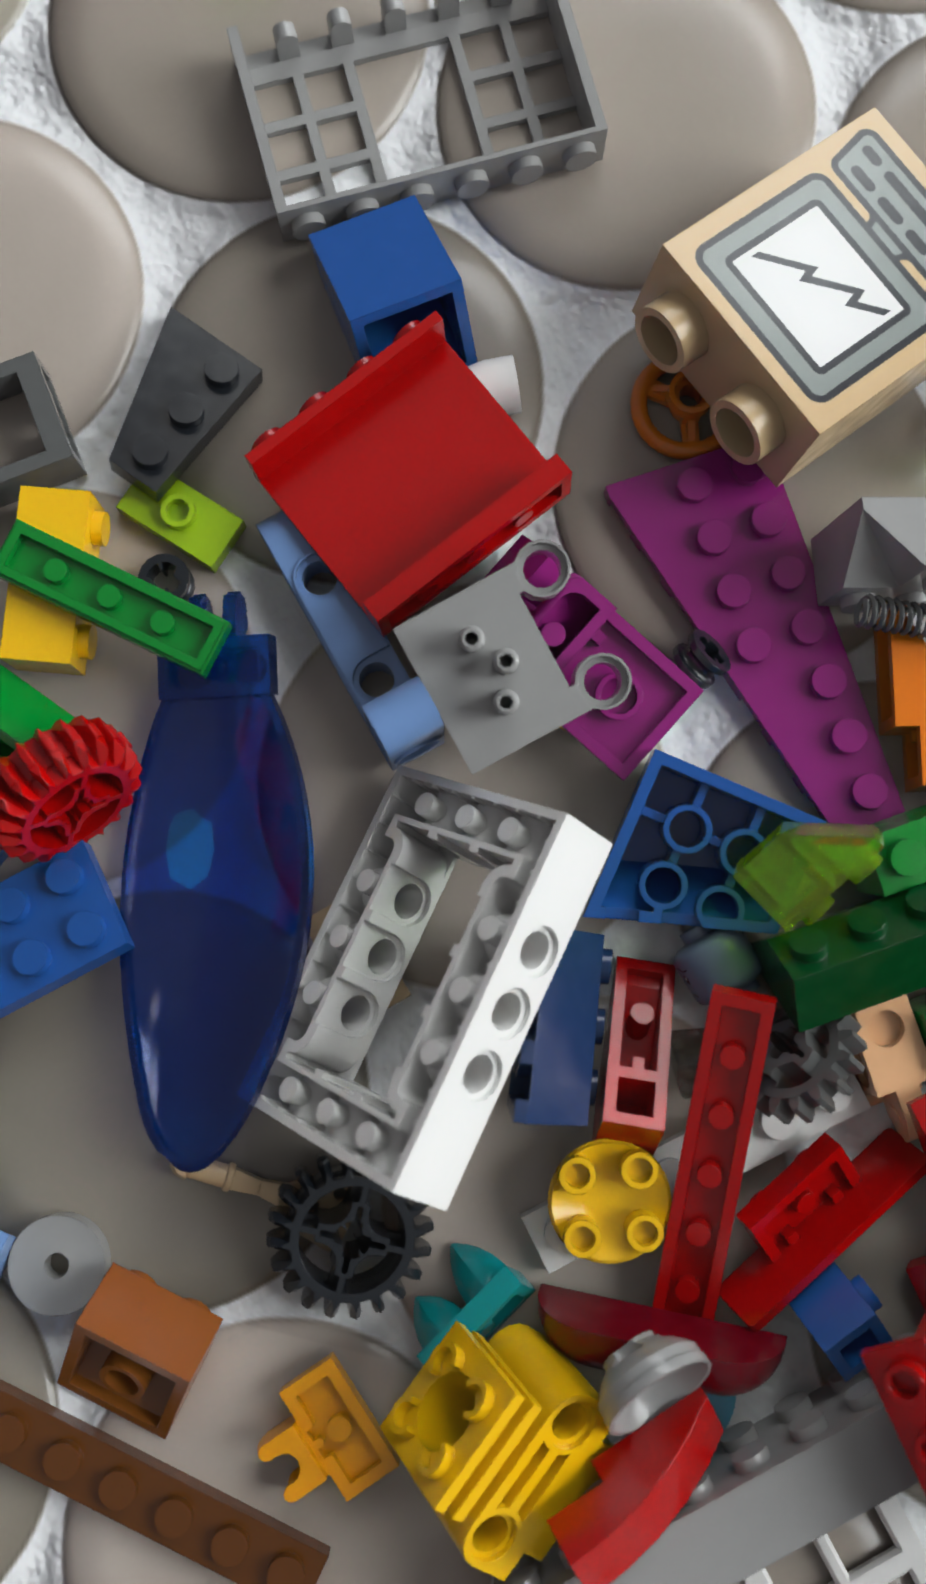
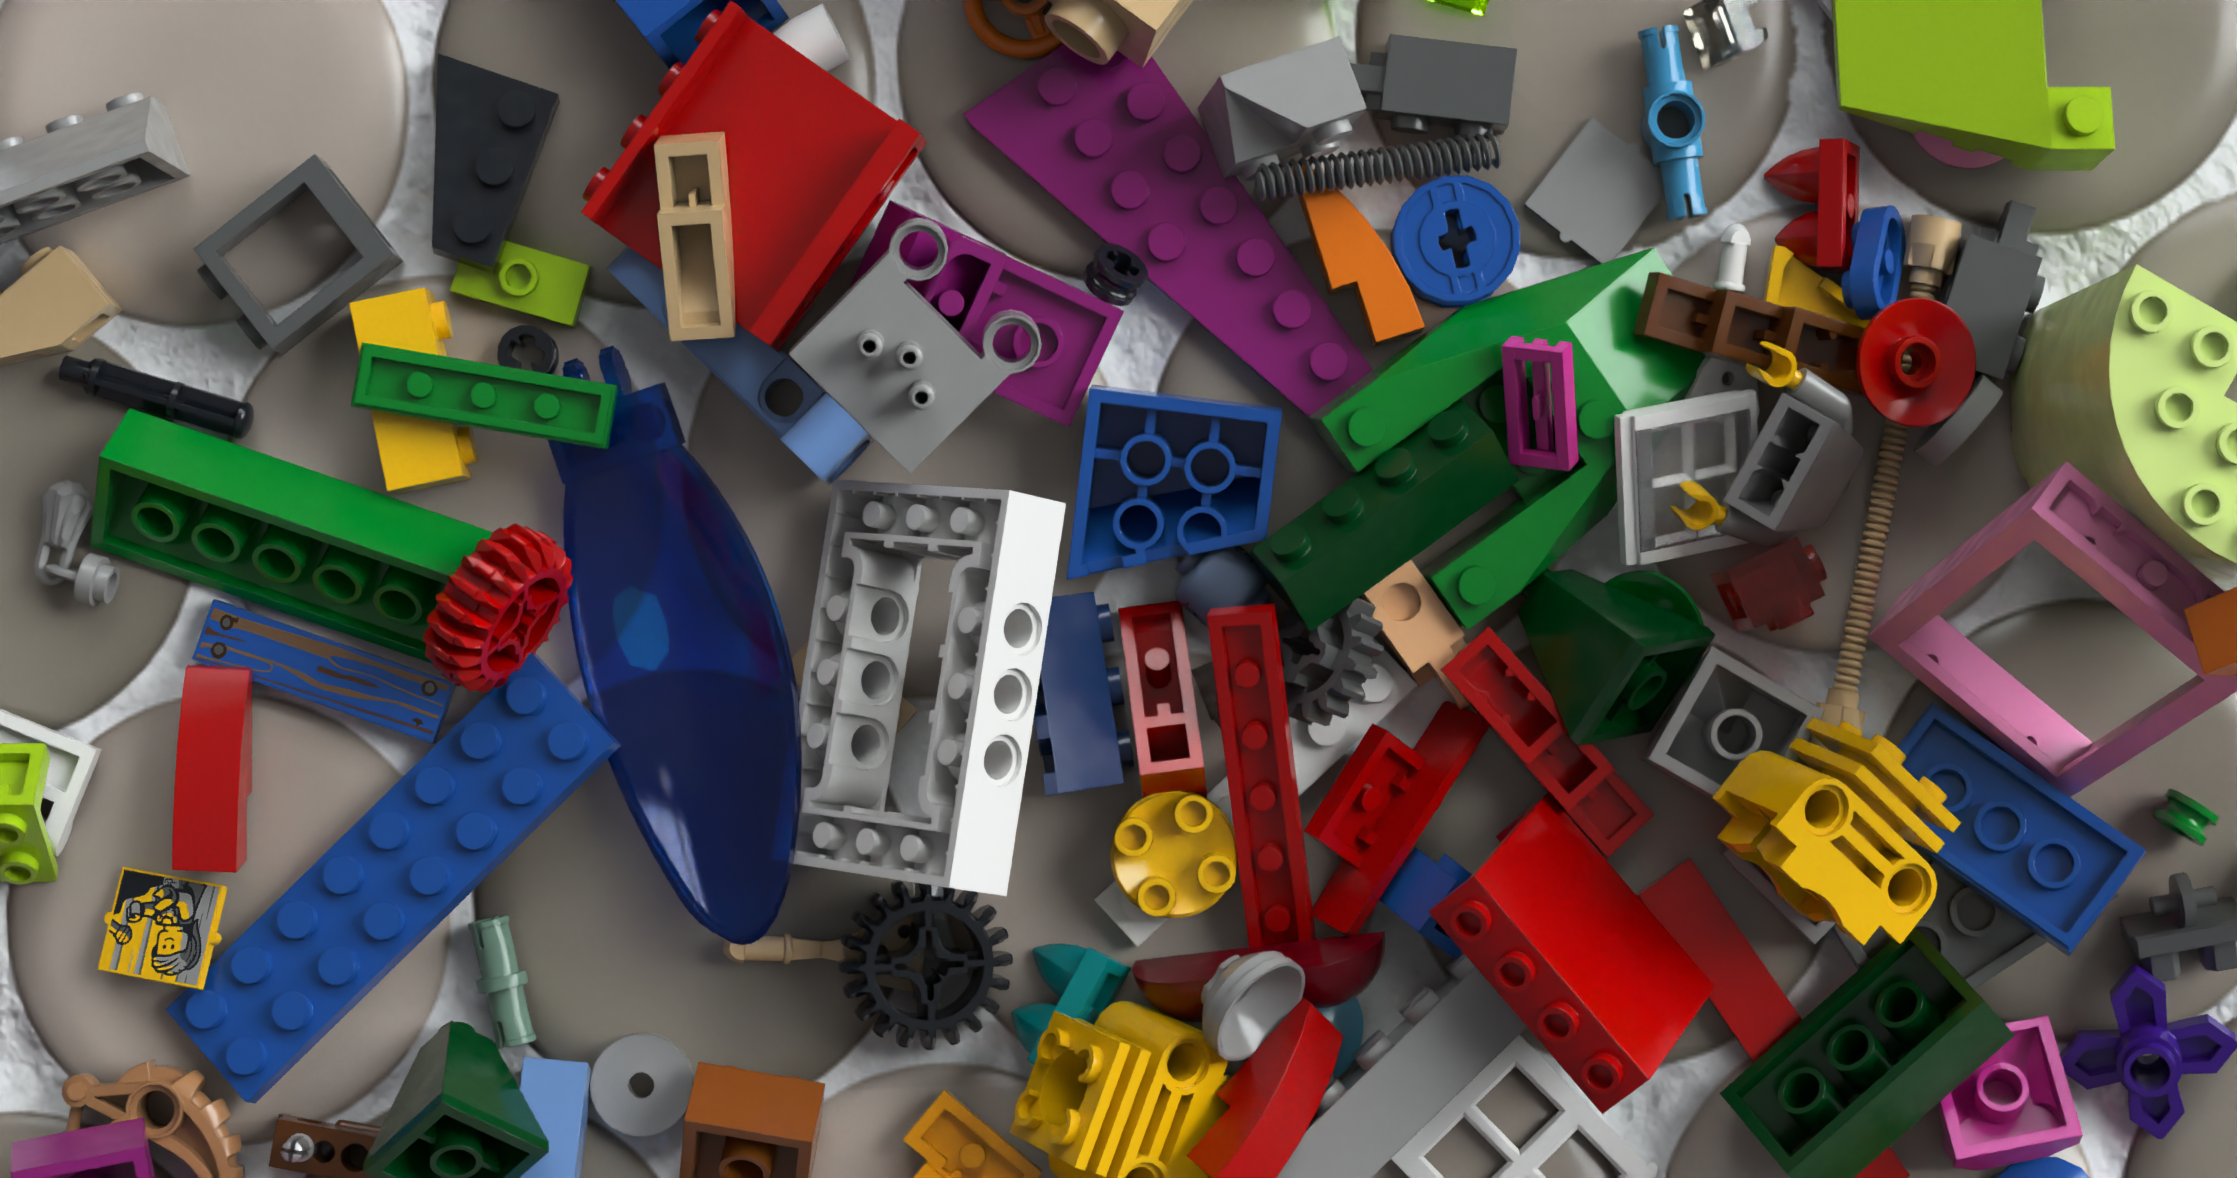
camera: 15 degrees left, 5 degrees up
clear neon green slope [733,822,884,932] -> none
none -> tan slope [654,132,736,342]

